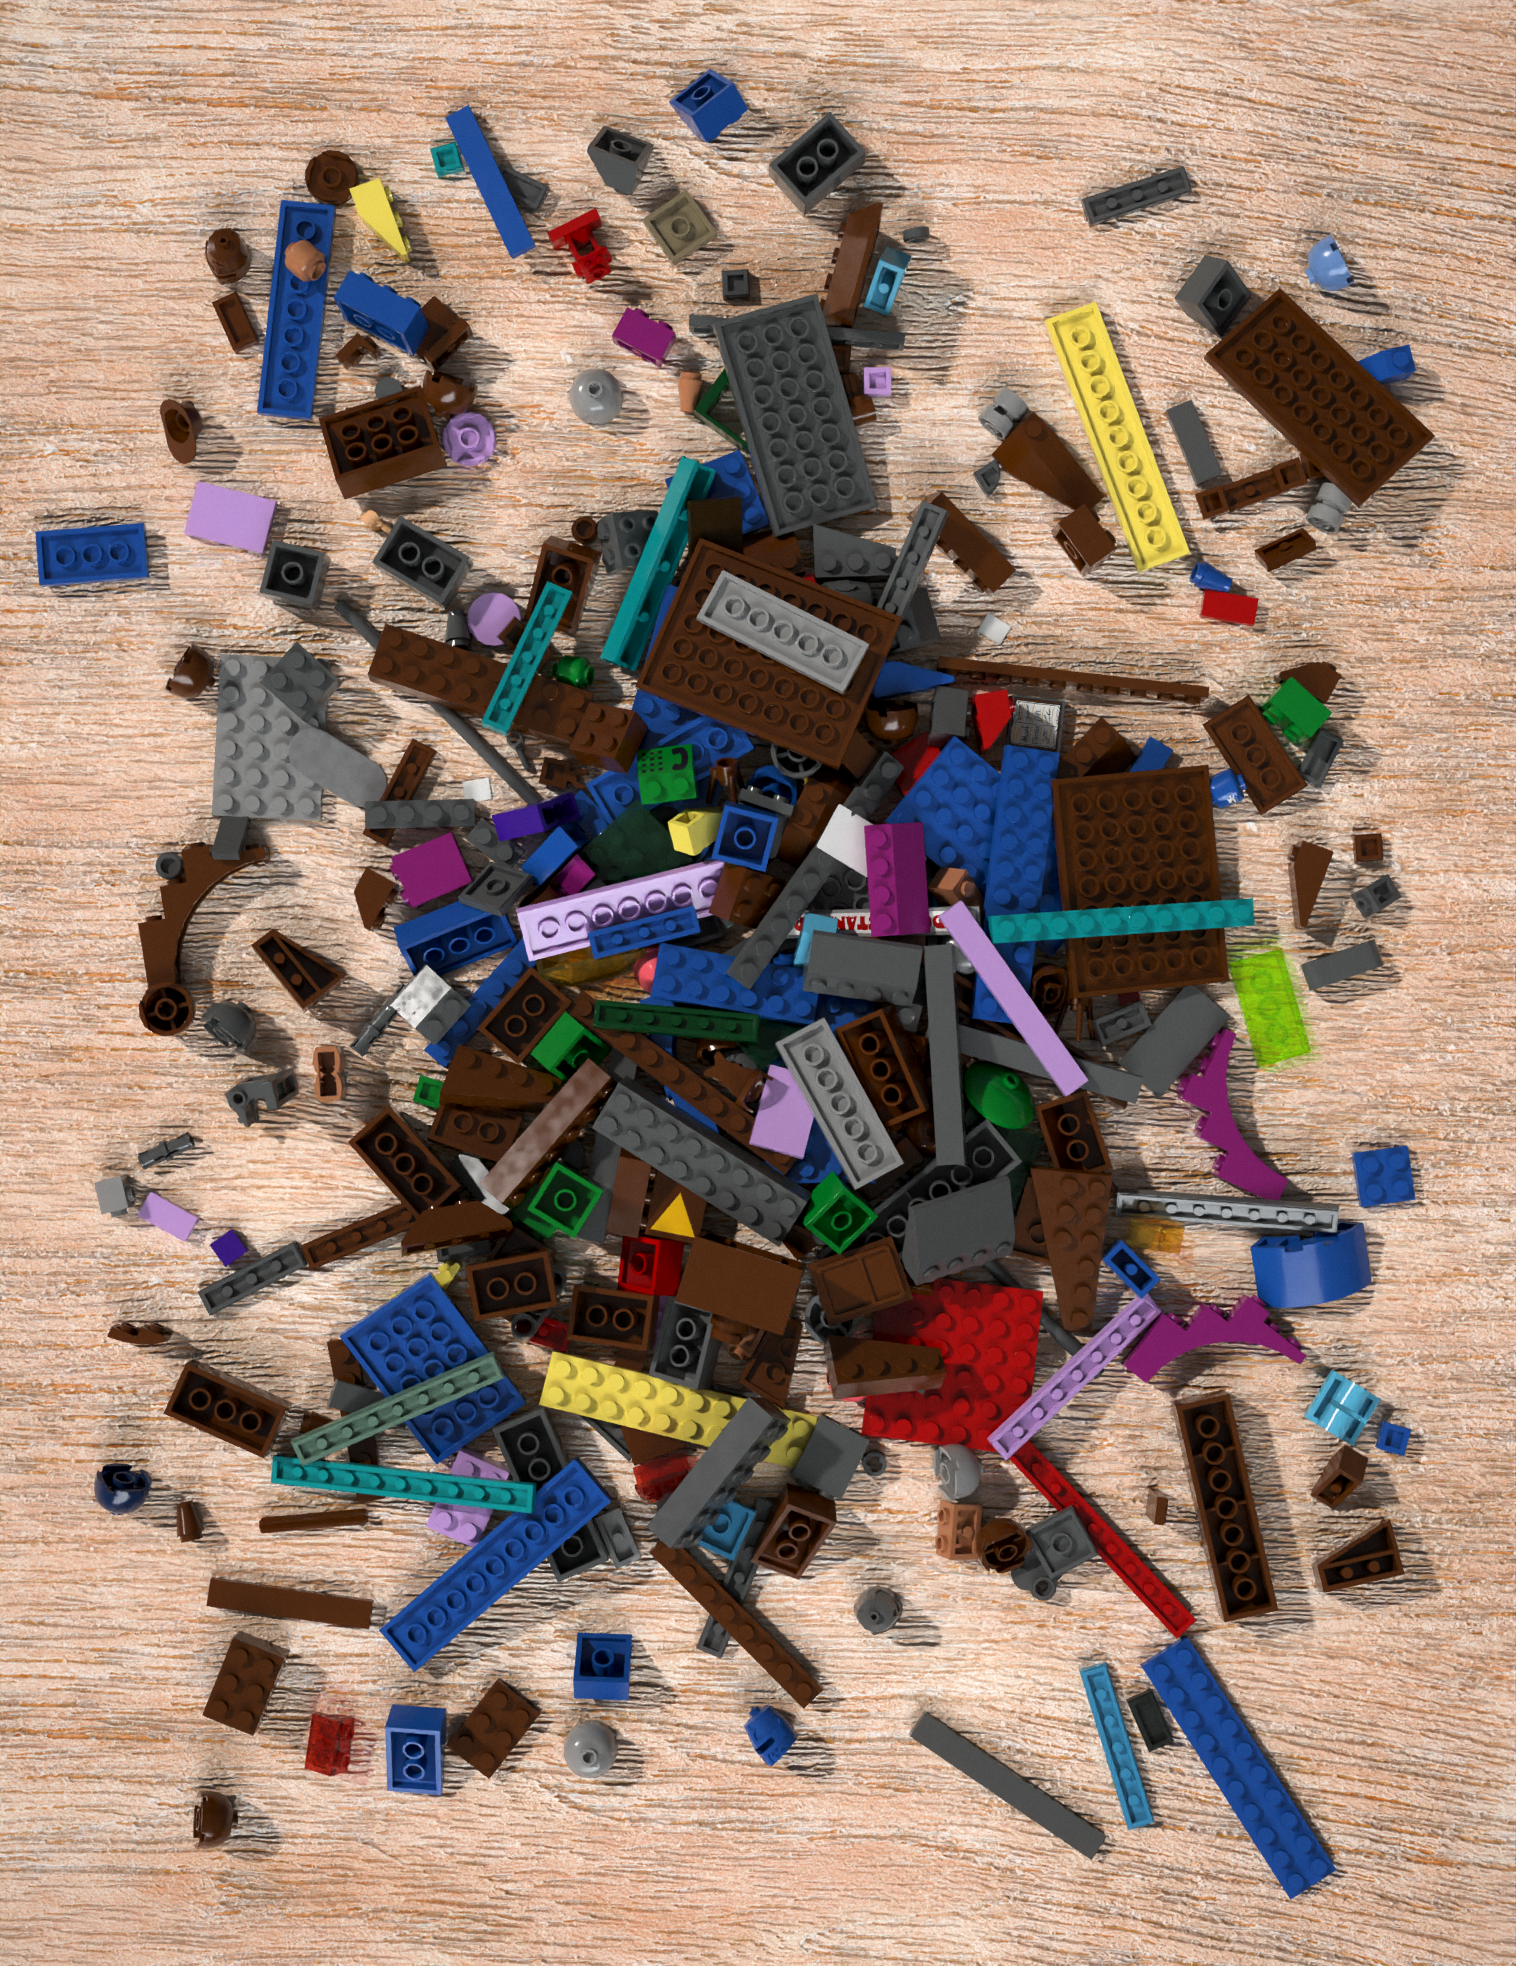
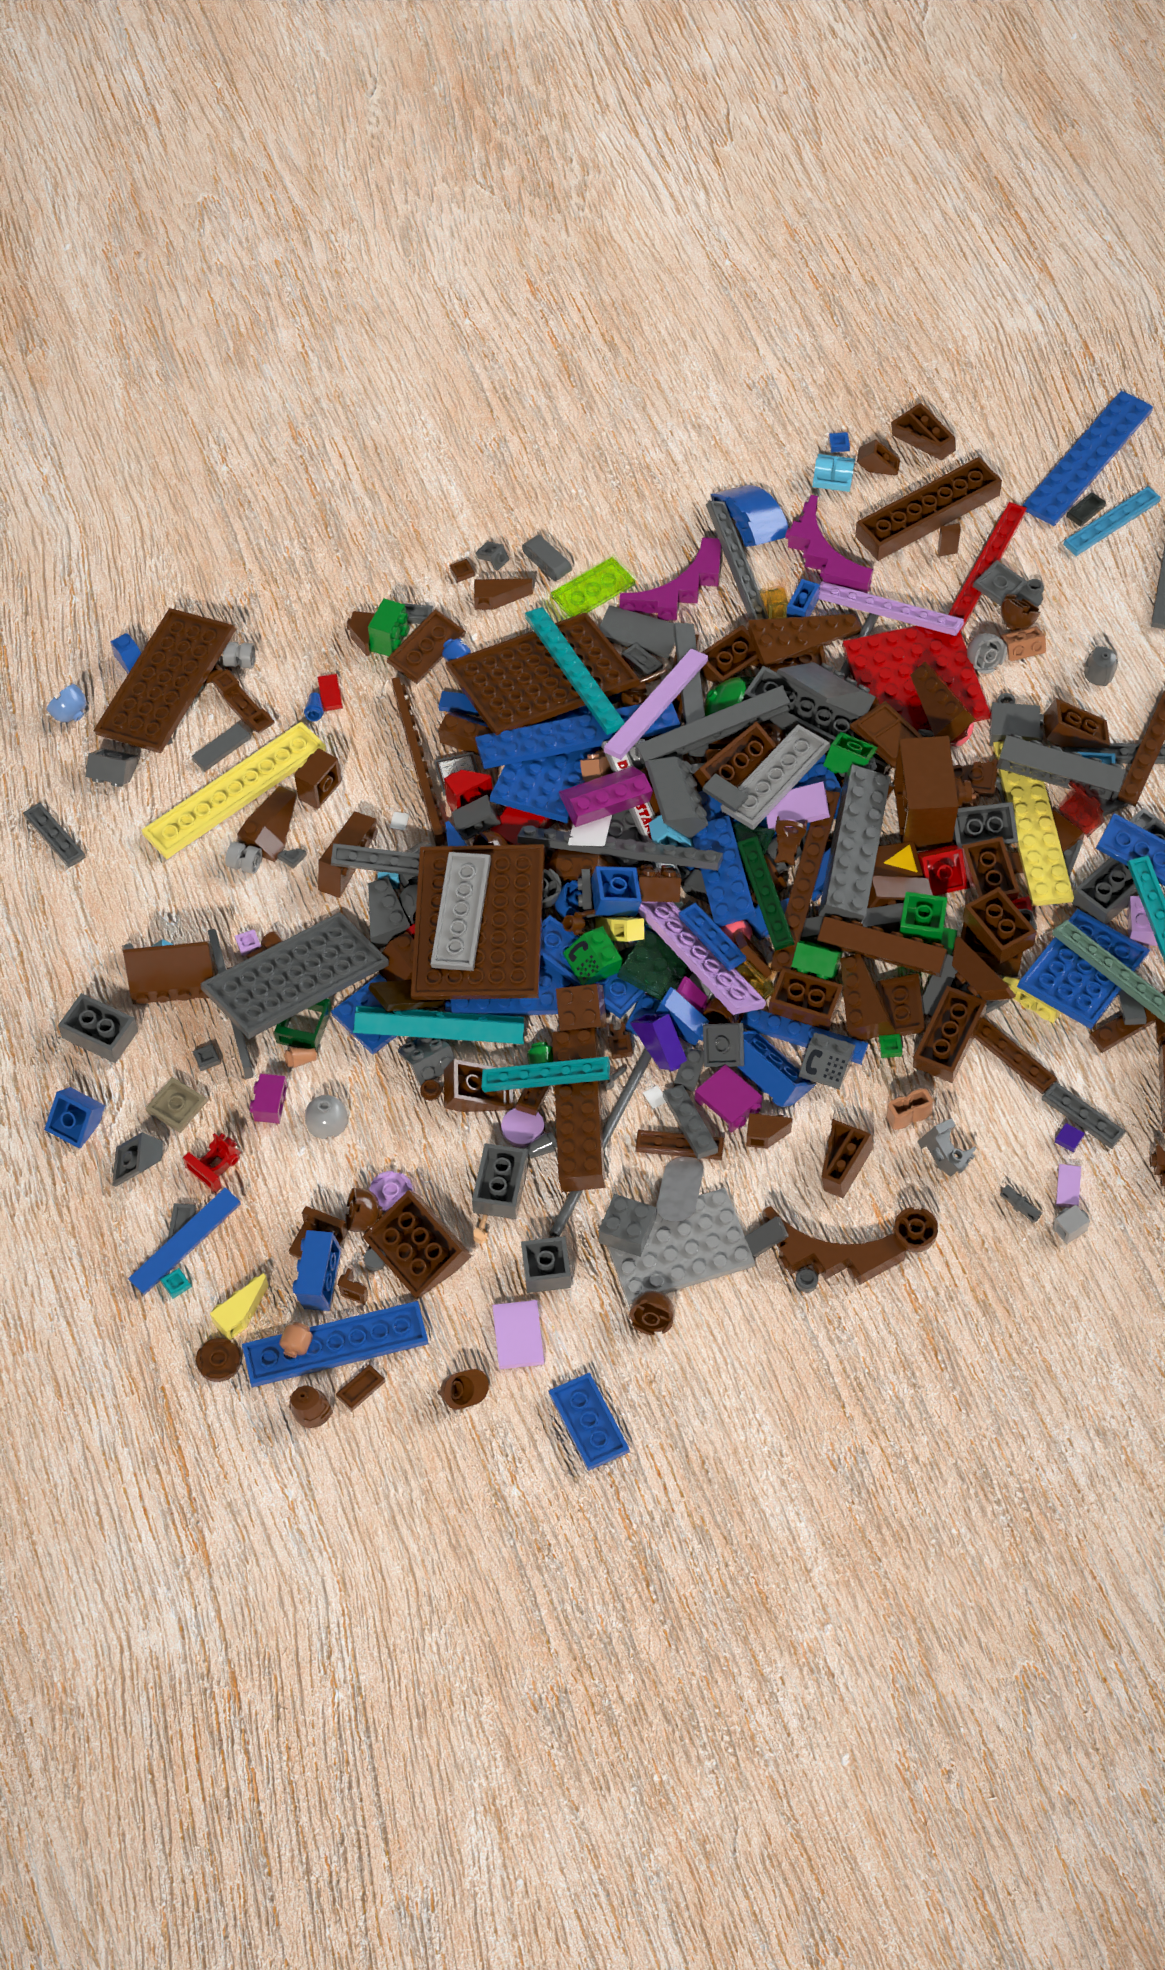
camera: 105 degrees left, 30 degrees down
dark grey cylinder [200,1001,256,1053] -> none
dark grey pin [349,983,405,1057] -> none
reddish brown plate [1254,528,1317,572] -> none
blue plate [1351,1145,1415,1207] -> none
none -> dark grey tile [703,773,748,813]
none -> reddish brown tile [733,929,772,978]

